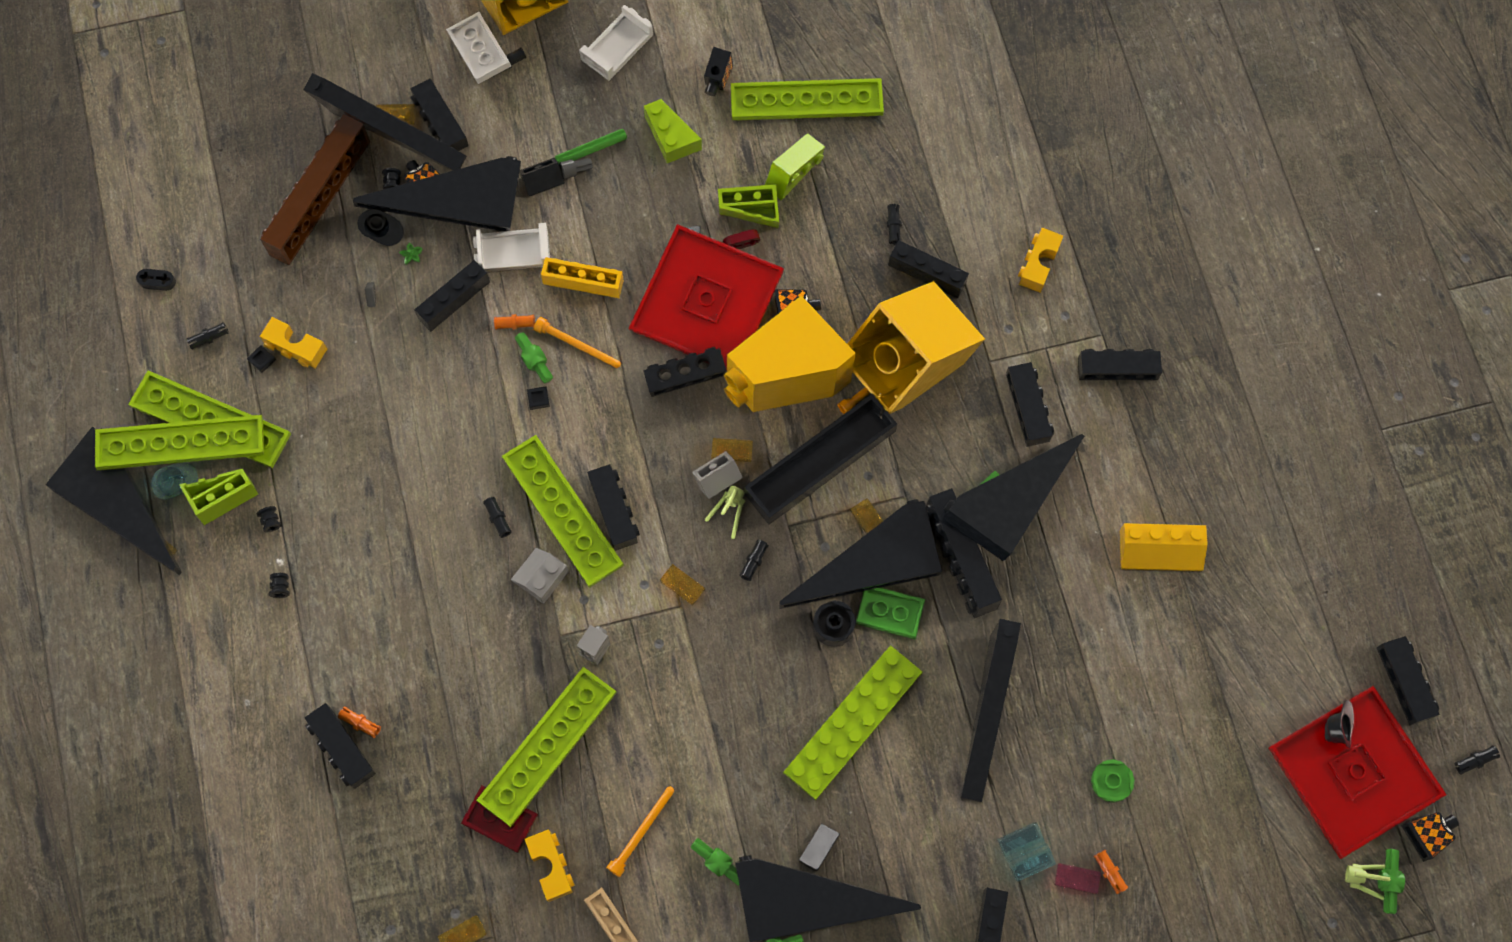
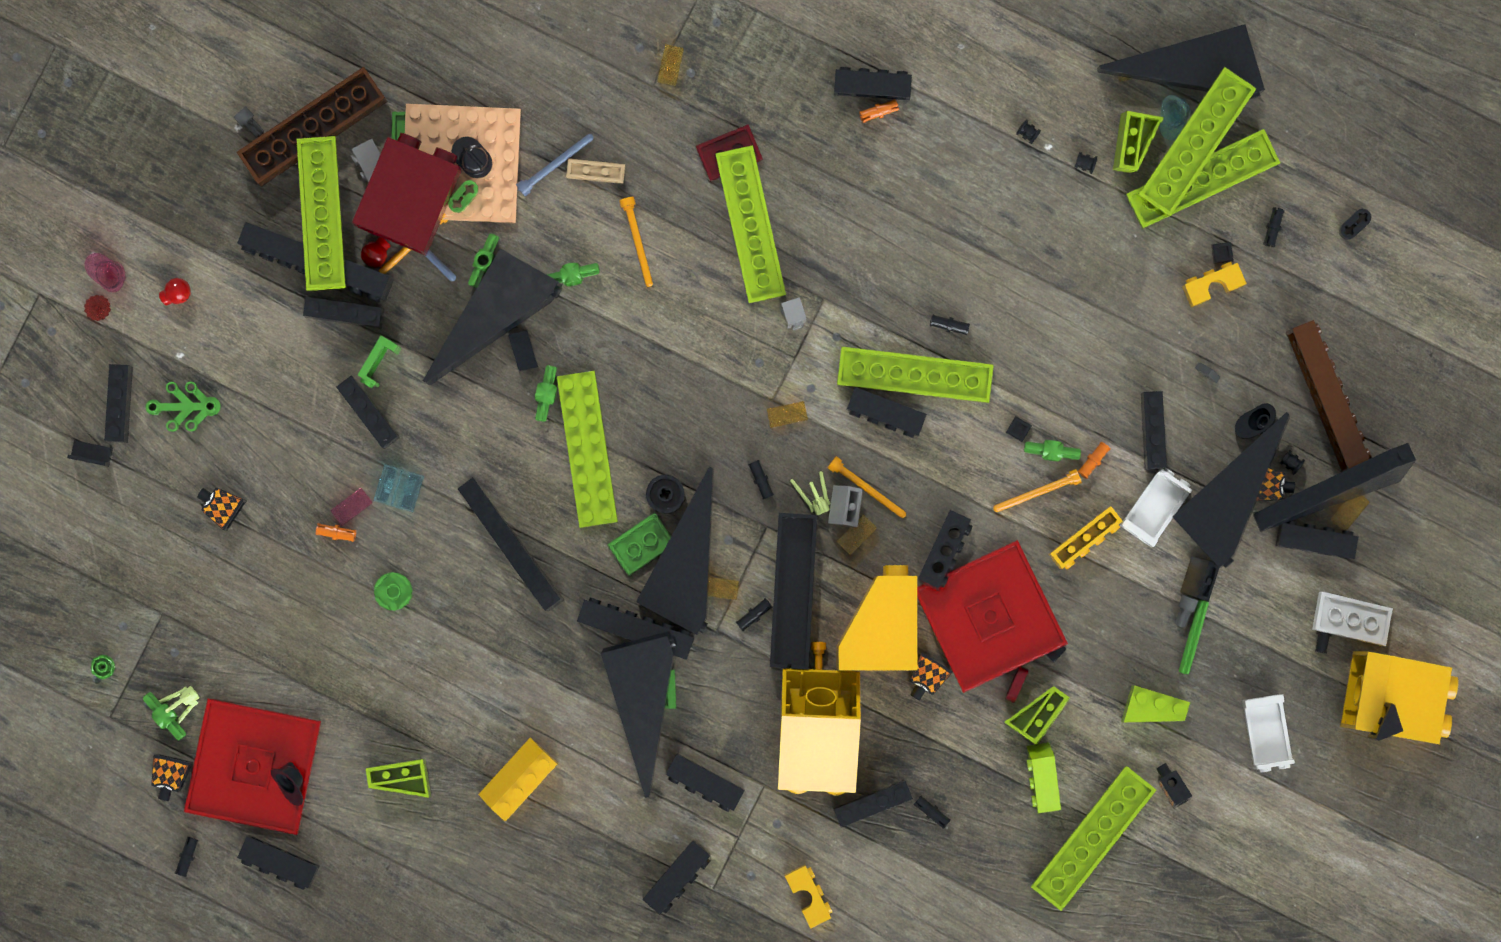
camera: 130 degrees right, 15 degrees up
bright green plant [399,243,423,265] -> none
light grey slope [511,548,569,604] -> none
yellow arch [525,829,575,902] -> none
none -> lime wedge [366,759,431,798]
none -> bright green axle [535,365,557,422]
none -> black pin [736,598,773,632]
none -> light orange piece [827,456,906,518]

